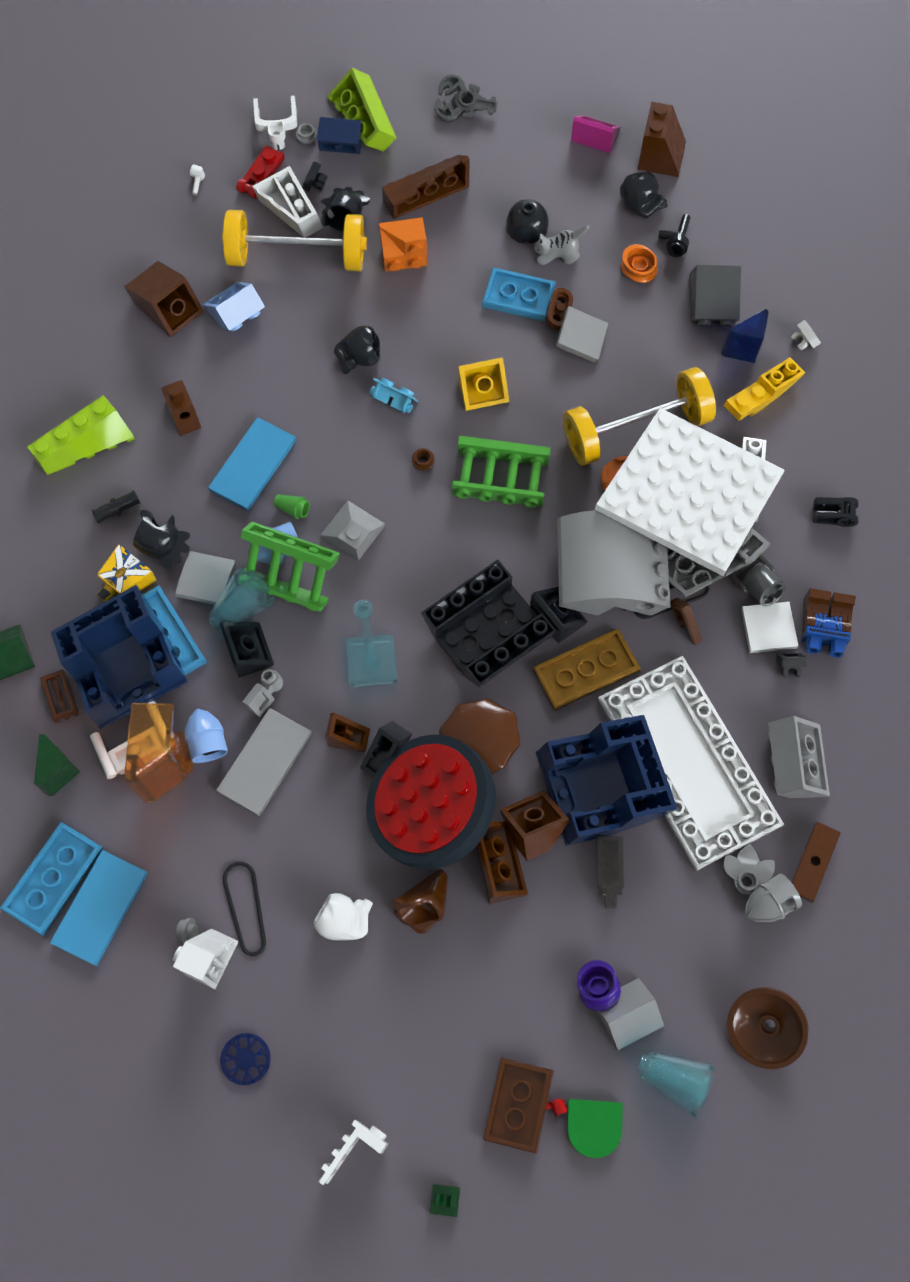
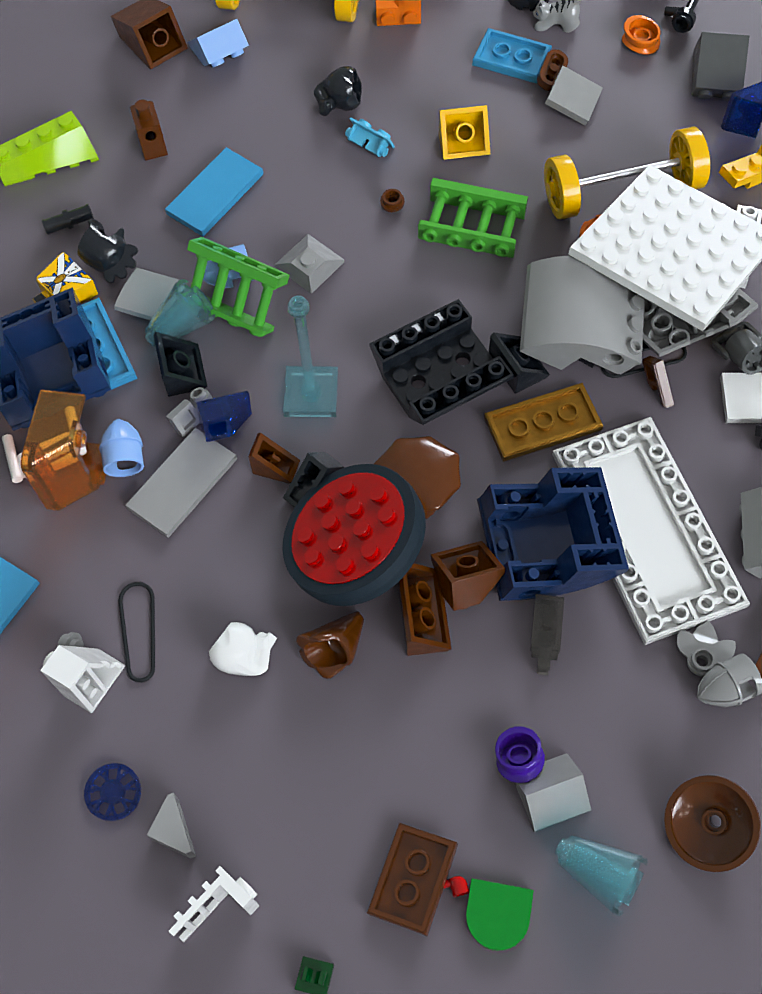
camera: 10 degrees right, 5 degrees down
bright green cone [274,494,310,519] -> none
none -> light grey slope [147,793,196,859]
none -> clear blue slope [196,391,252,442]

